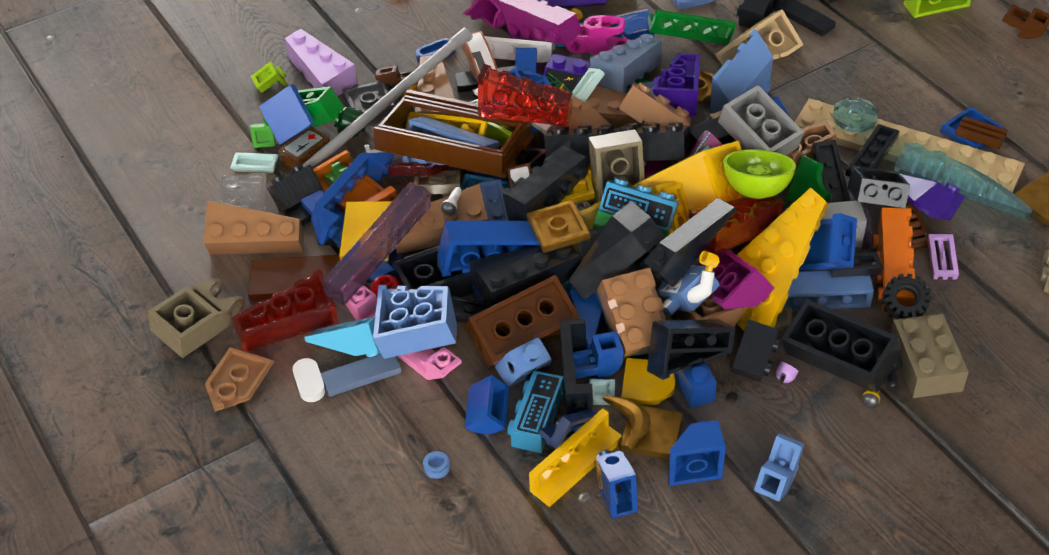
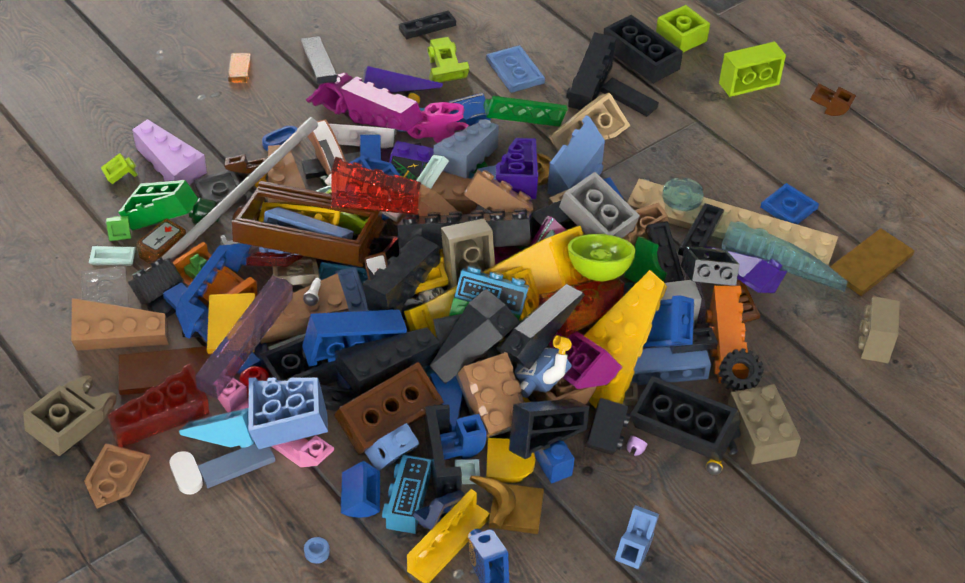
camera: 10 degrees left, 0 degrees up
tile [259,84,315,145] -> none
pearl gold tile [527,200,590,253] -> none
blue slope [668,420,726,486] -> none
lavender tile [927,234,959,280] -> none
reddish brown tile [956,116,1008,149] -> none

